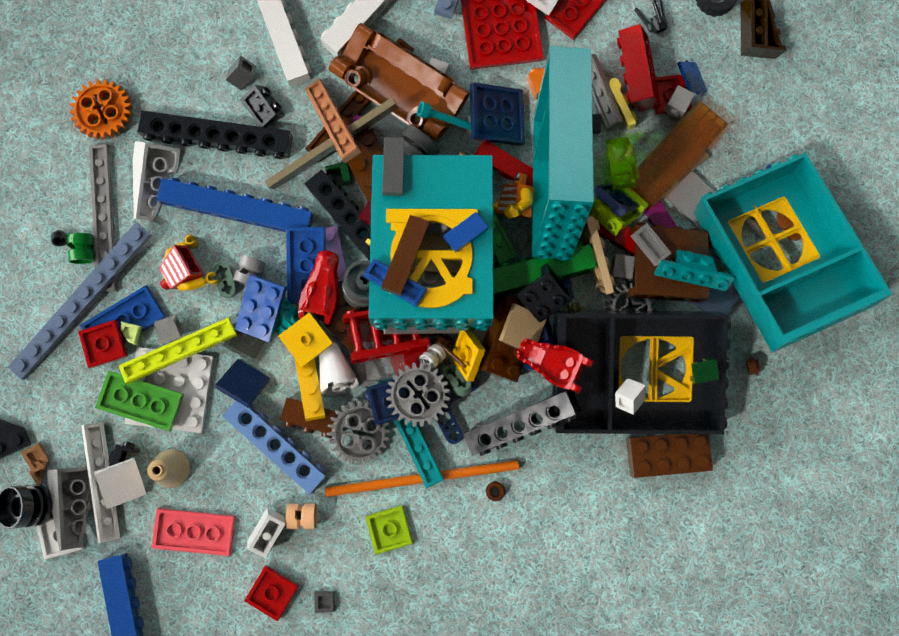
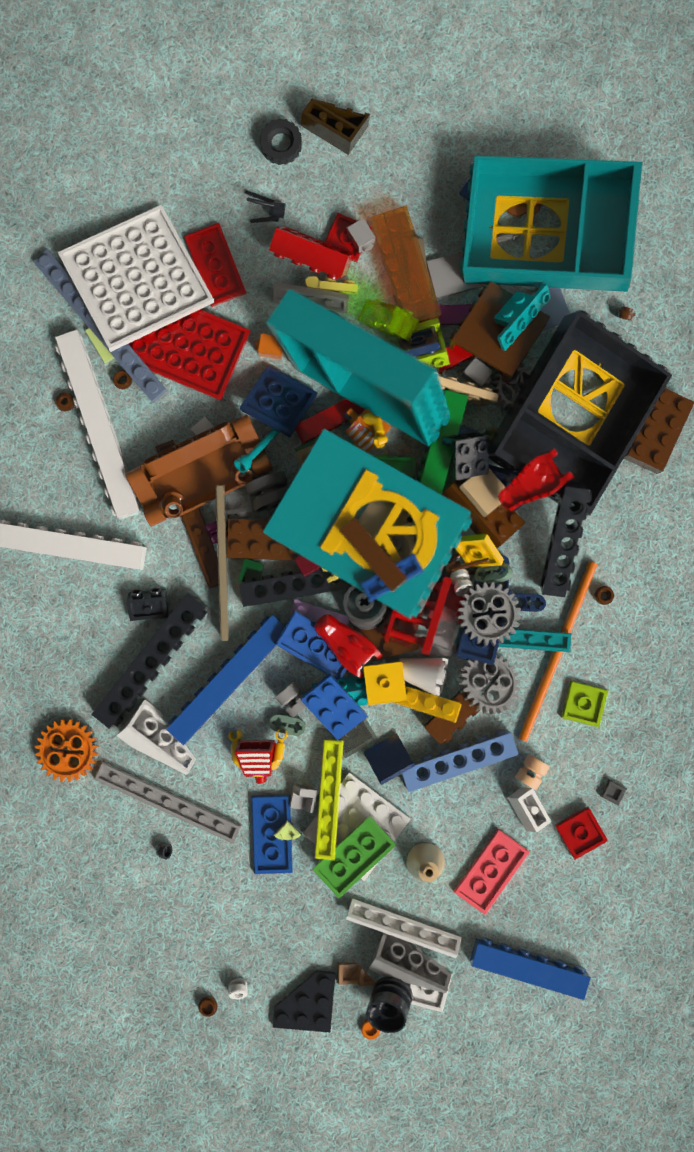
camera: 60 degrees left, 5 degrees up
sand blue plate [8,222,152,380] -> none
green wheel [67,233,95,264] -> none
red plate [78,320,128,369] -> none
white tile [94,458,146,509] -> none
black bracket [109,441,140,466] -> none
dark grey panel [226,55,256,90] -> none
nougat tile [305,78,361,163] -> none
dark grey tile [382,137,404,196] -> none
blue tile [443,212,488,253] -> none
white panel [615,379,646,415] -> none
light grey tile [631,223,671,266] -> none
clear blue piece [677,60,707,95] -> none
dark green panel [690,357,719,384] -> none

